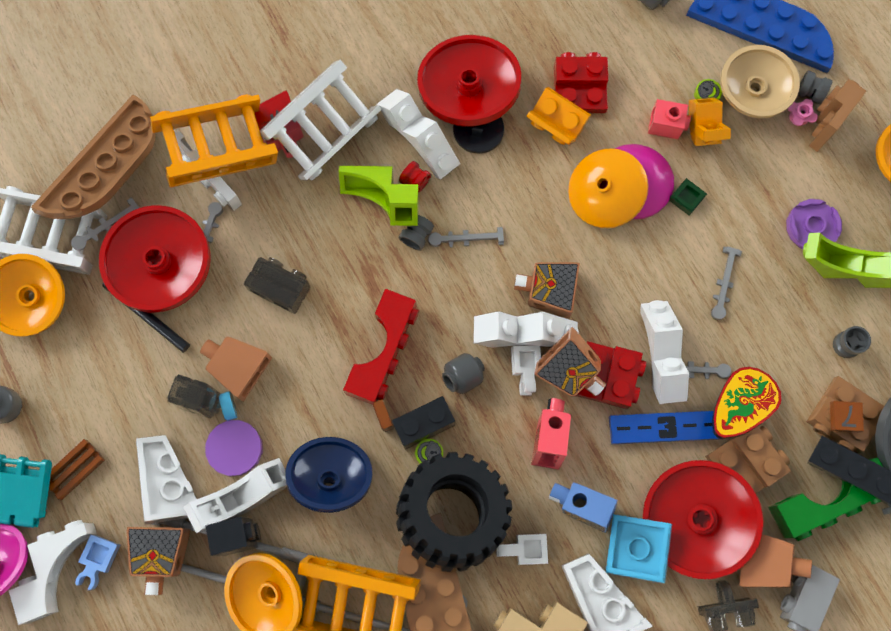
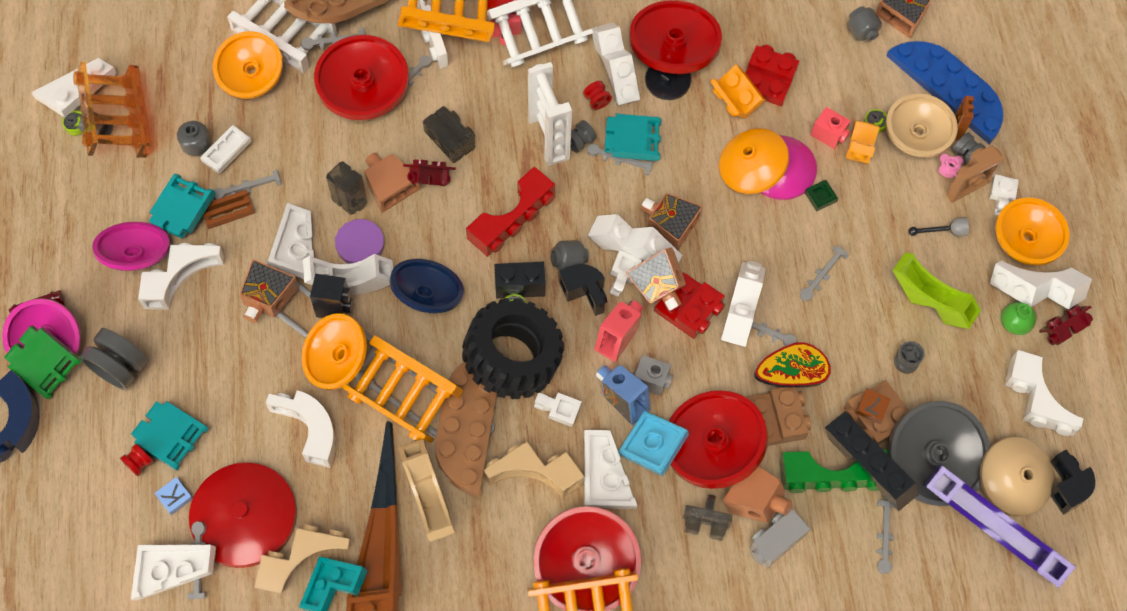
camera: 20 degrees right, 10 degrees down
light blue plate [75,534,120,590] -> none
black bar [102,283,190,353] -> none
medium azure tile [219,391,237,421] -> none
lime arch [339,166,419,226] -> none
dark orange tile [373,399,394,432] -> none
blue tile [609,411,720,445] -> none
medium lavender tile [786,199,842,249] -> none
none -> white plate [200,125,252,174]
none -> light grey piece [214,170,282,200]
none -> dark red hinge [403,159,456,187]
none -> white fence [528,62,572,166]
none -> black brick [558,264,607,316]
none -> teal plate [604,113,662,161]
none -> light grey brick [635,355,673,396]
none -> hinge [908,217,969,237]
none -> dark orange tile [955,96,974,141]
none -> white plate [989,174,1019,215]

